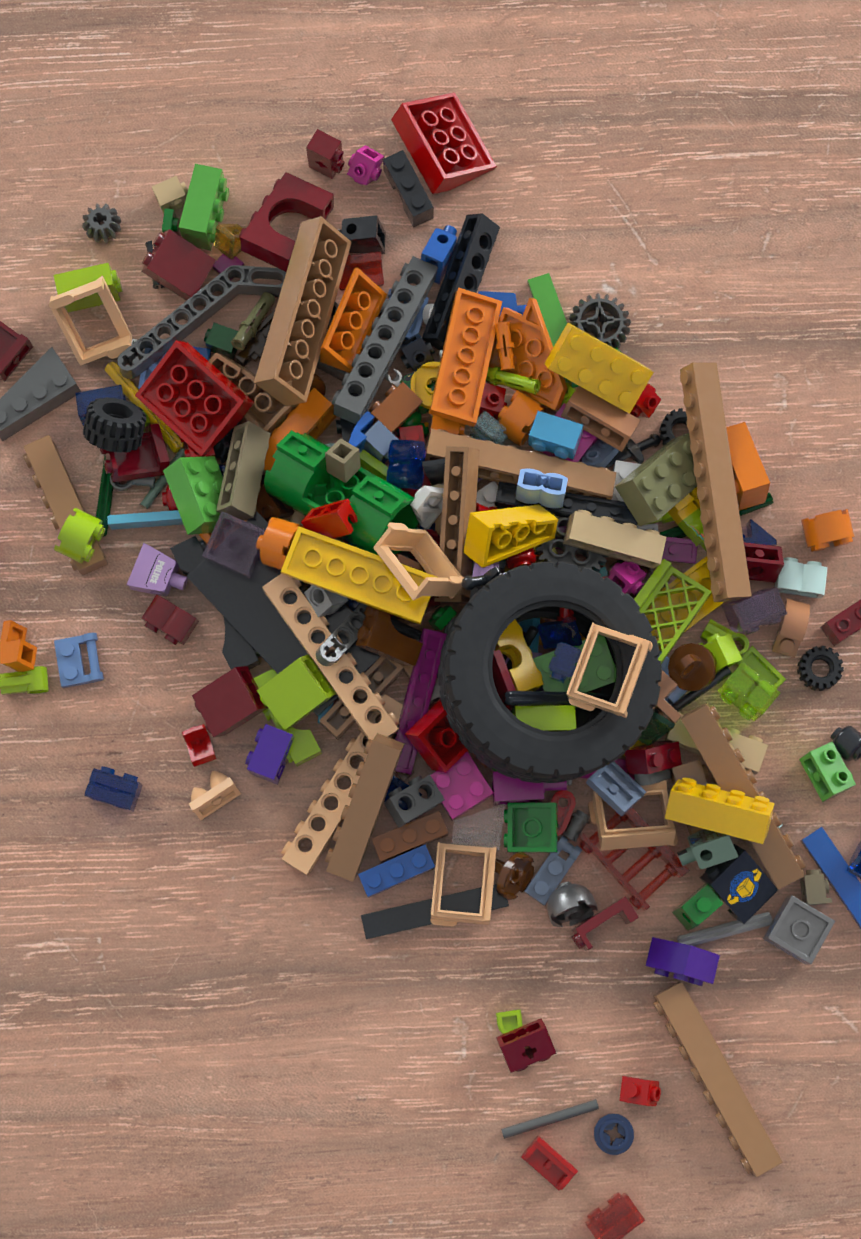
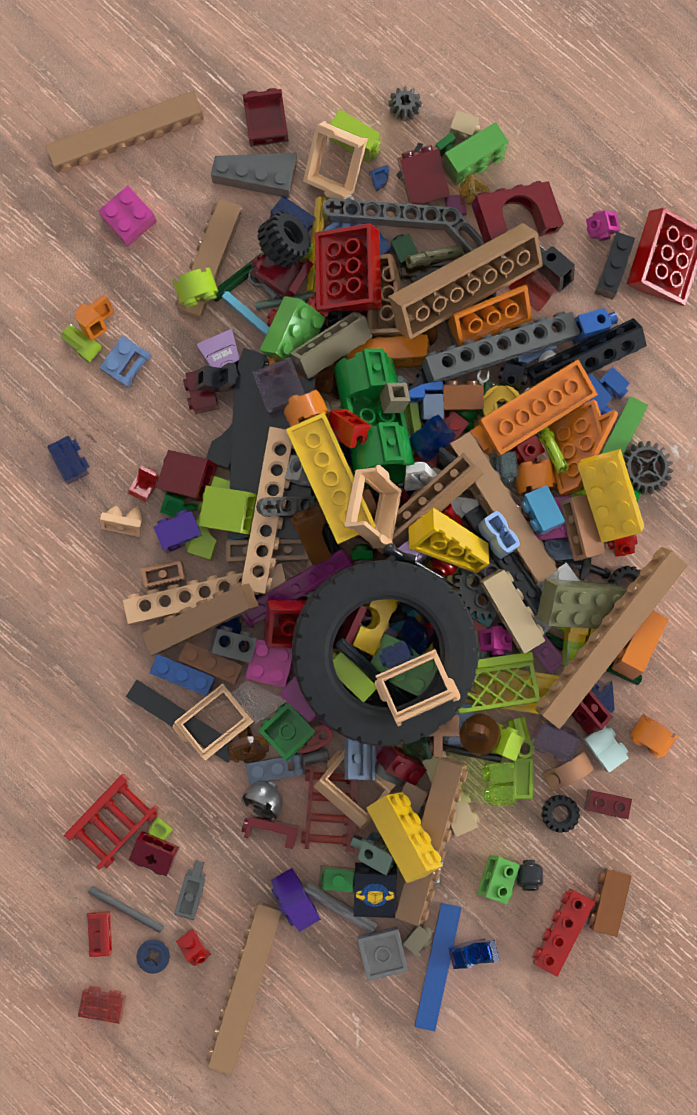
camera: 45 degrees right, 5 degrees up
dark red brick [306,129,345,179] -> none
orange pin [495,322,515,371] -> none
none -> red fence [63,774,159,870]
none -> nougat brick [141,560,187,590]
none -> green plate [160,492,198,517]
none -> dark grey hinge [174,860,206,920]
none -> black brick [196,363,238,392]
none -> blue tile [369,165,389,191]
none -> blue brick [599,367,630,399]

